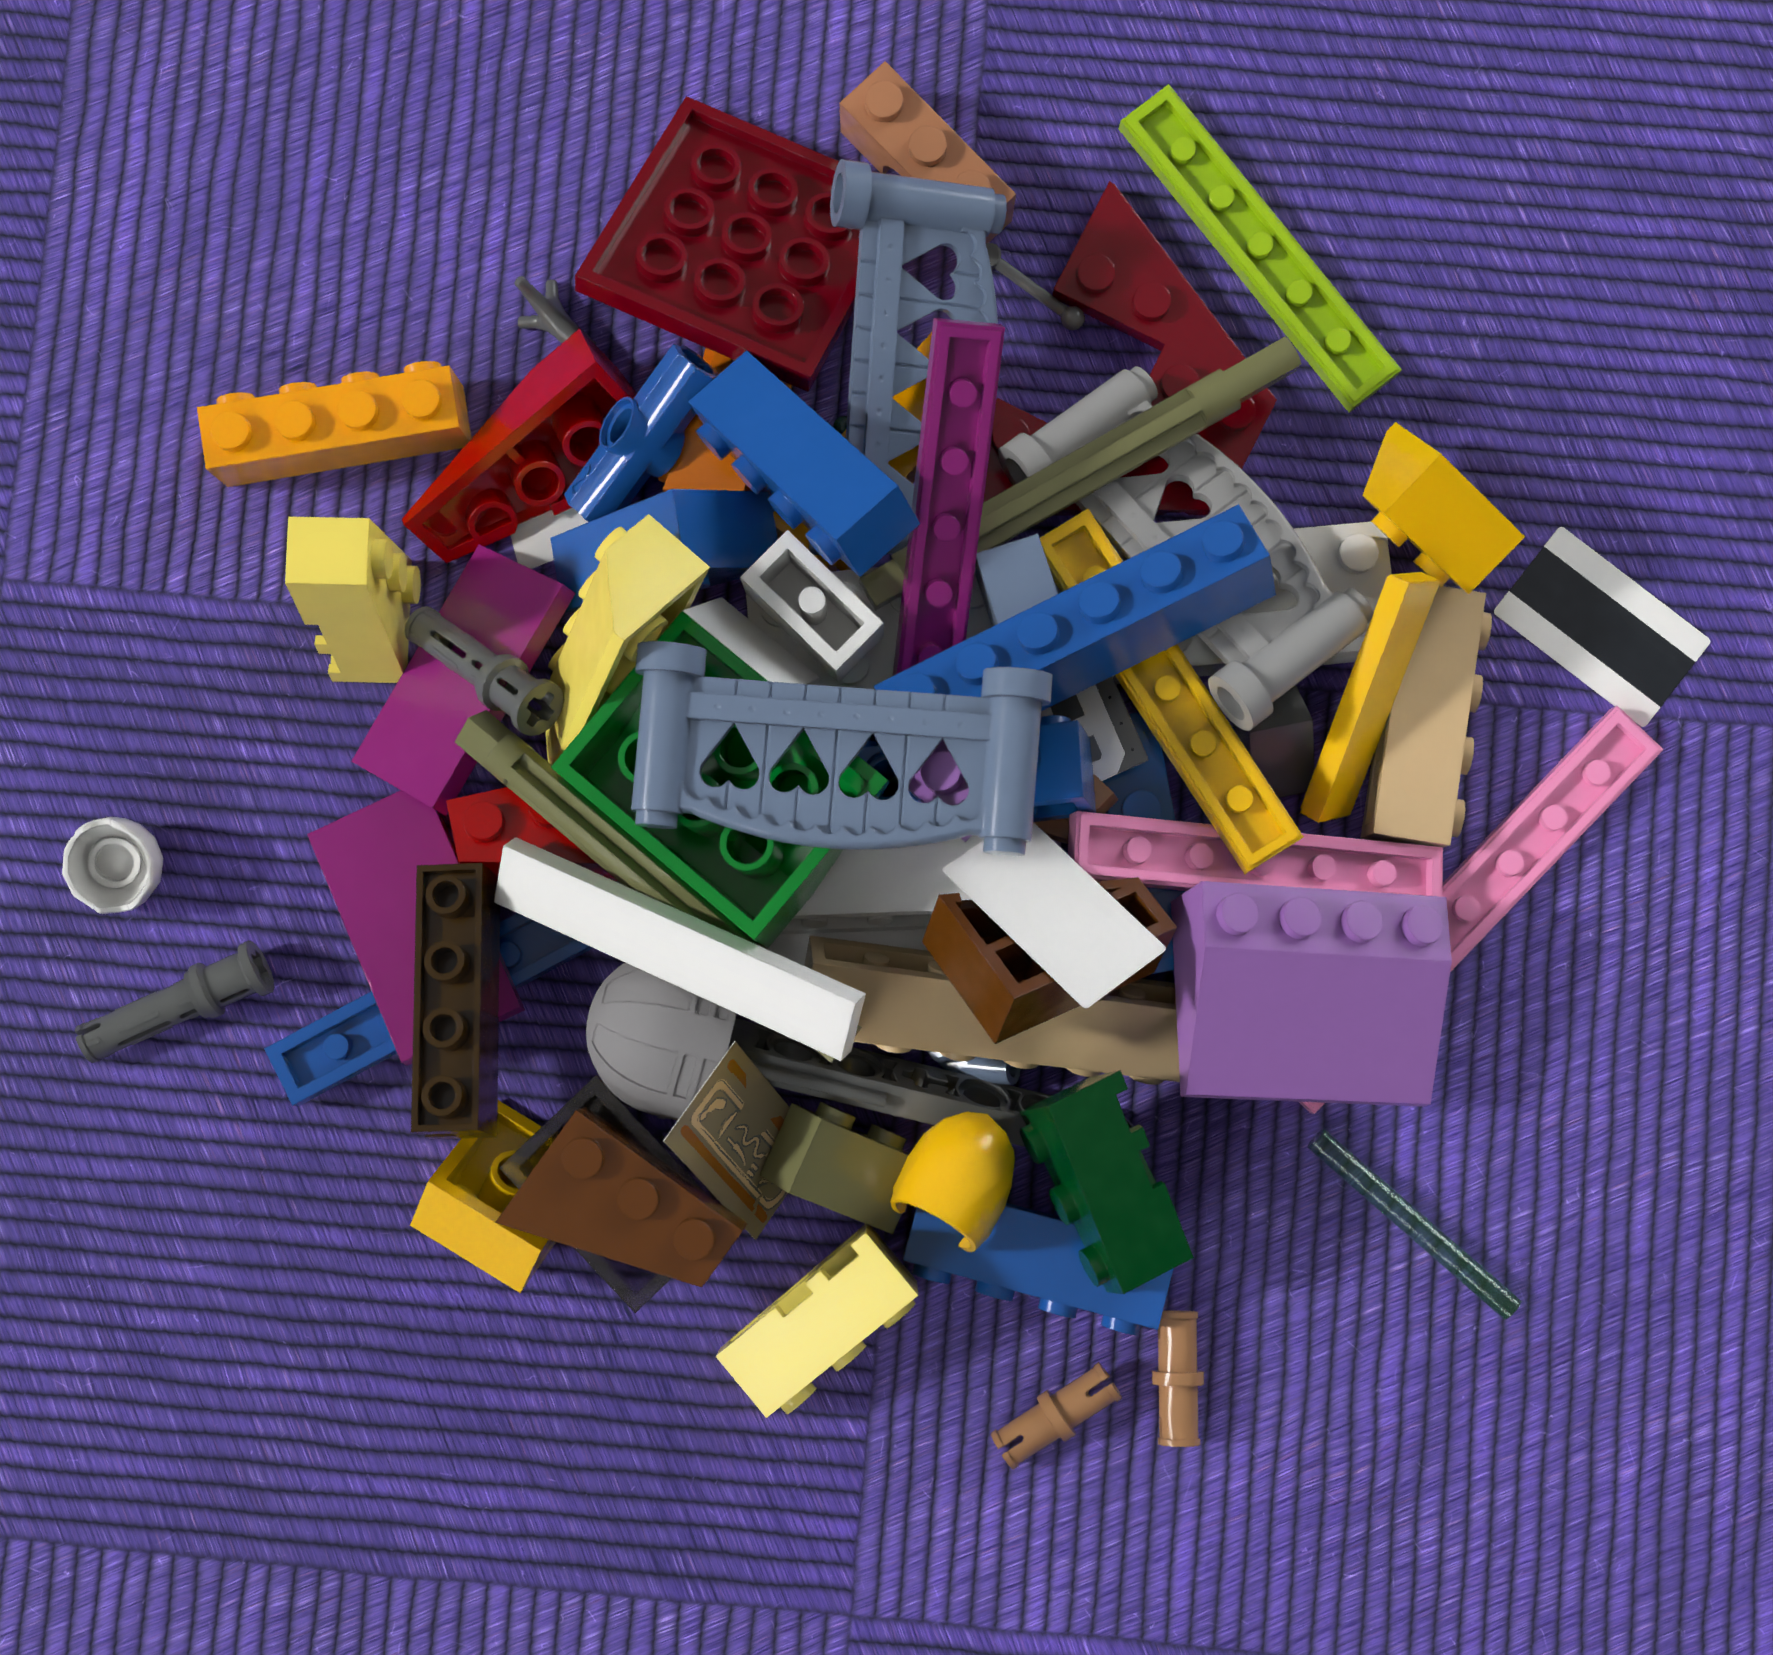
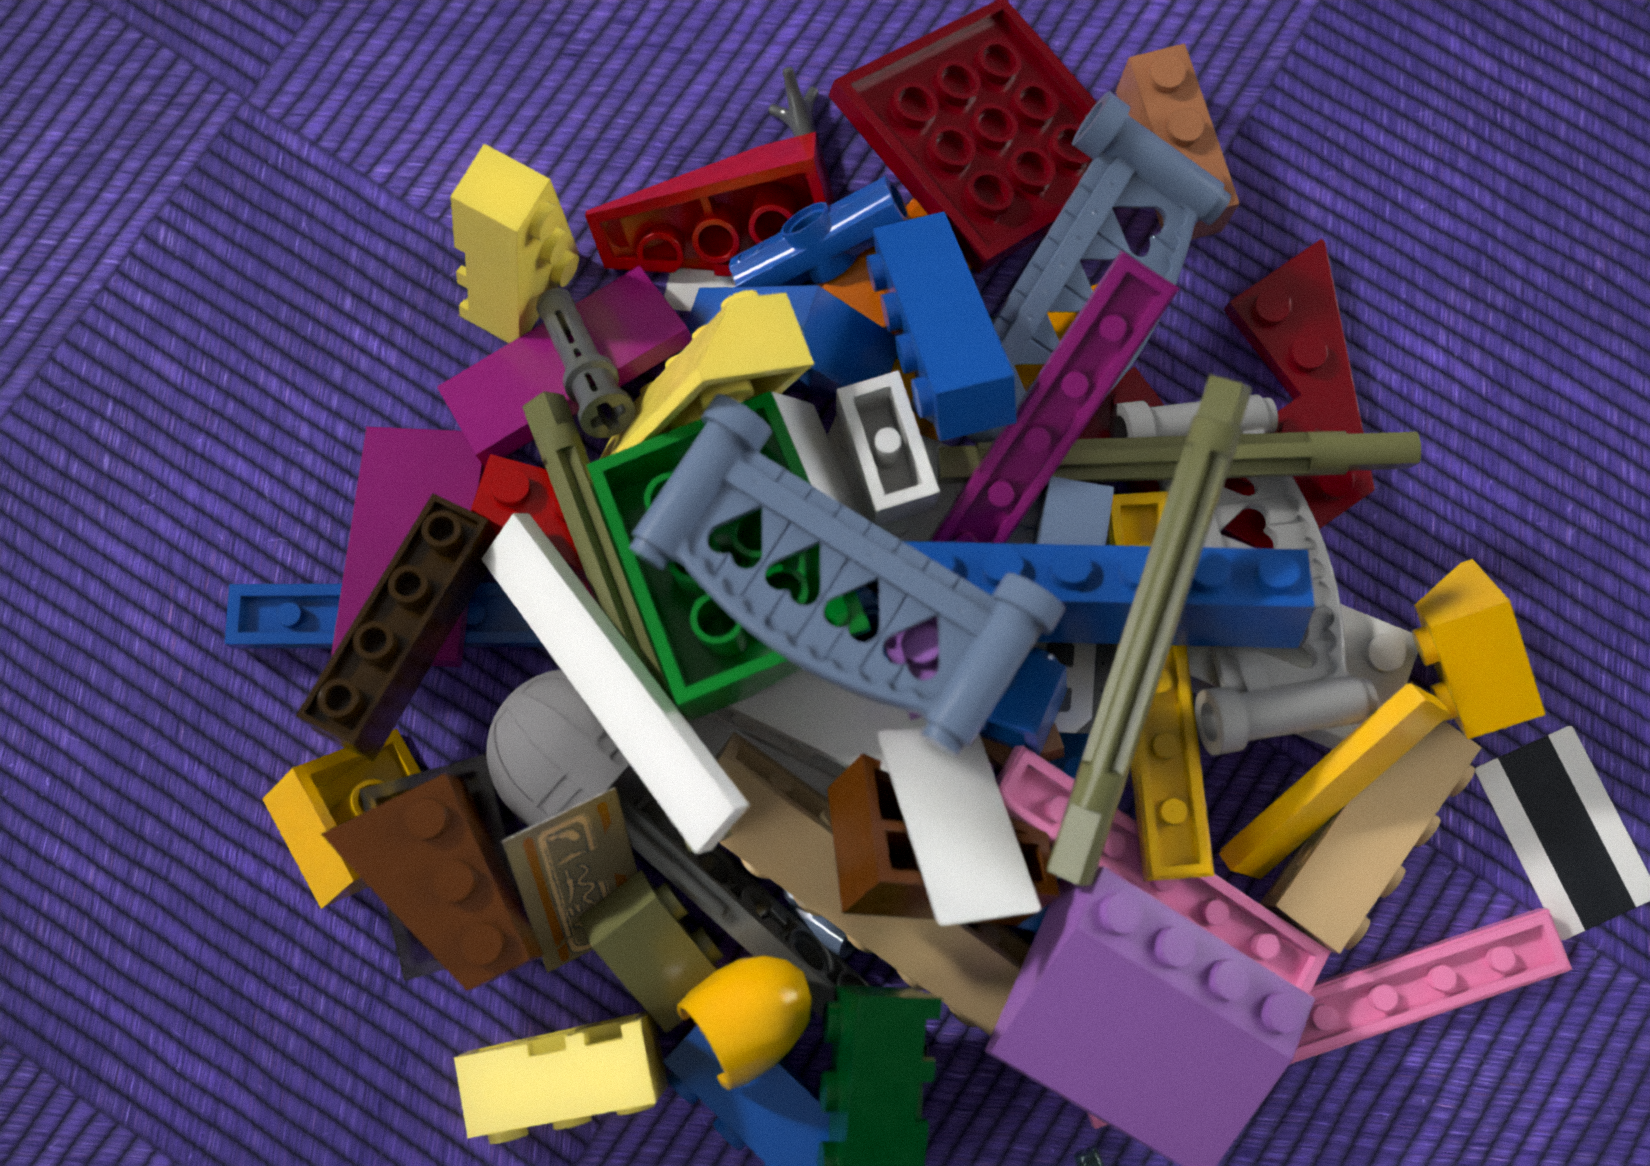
camera: 25 degrees right, 5 degrees down
white hair [62,817,163,914] -> none
dark grey pin [75,940,275,1063] -> none
light orange brick [197,361,472,487] -> none
dark grey hinge [986,243,1085,331] -> none
lime tile [1118,84,1402,413] -> none
dark grey slope [1234,685,1315,798] -> none
none -> olive piece [1046,374,1253,886]

